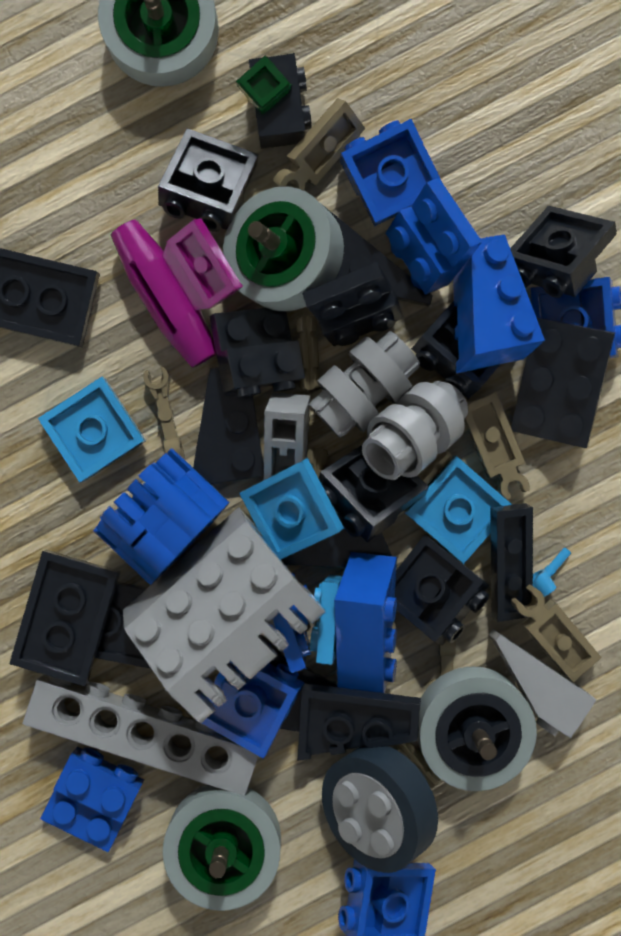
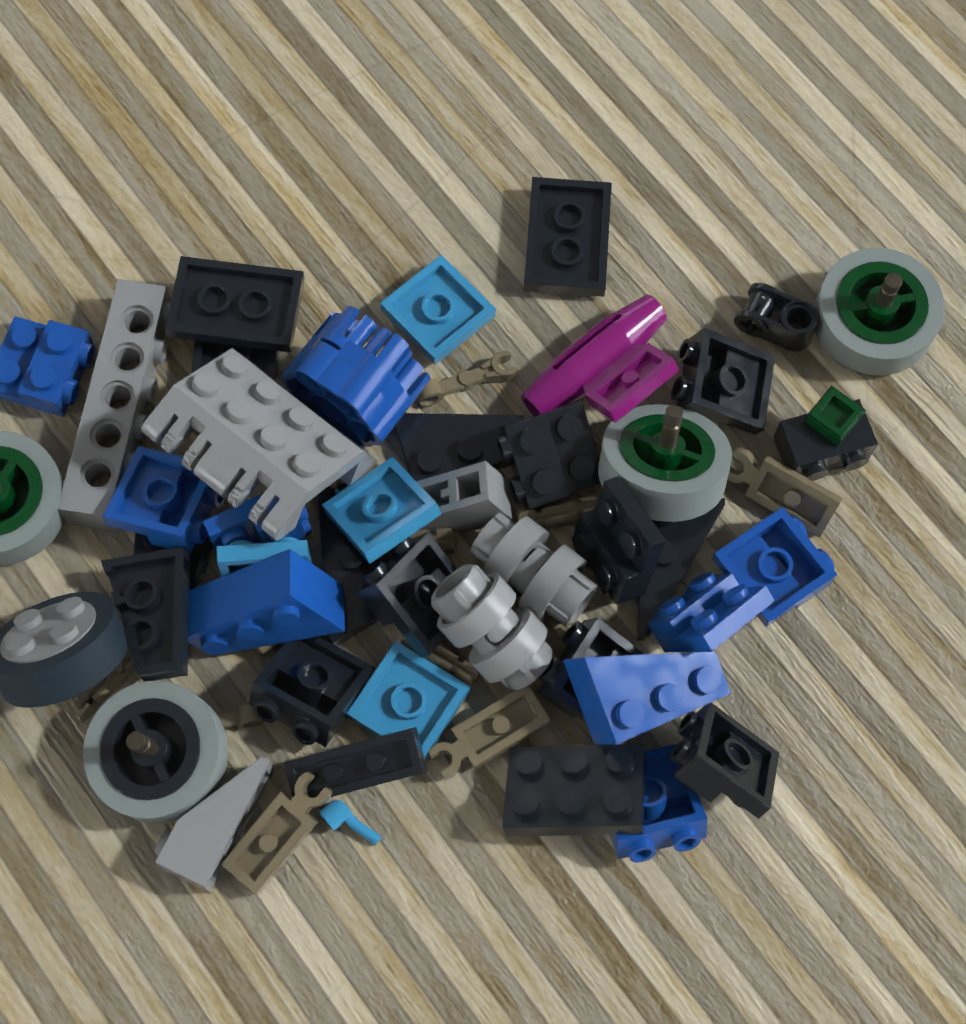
camera: 80 degrees right, 20 degrees down
none -> black piece [734,282,818,352]

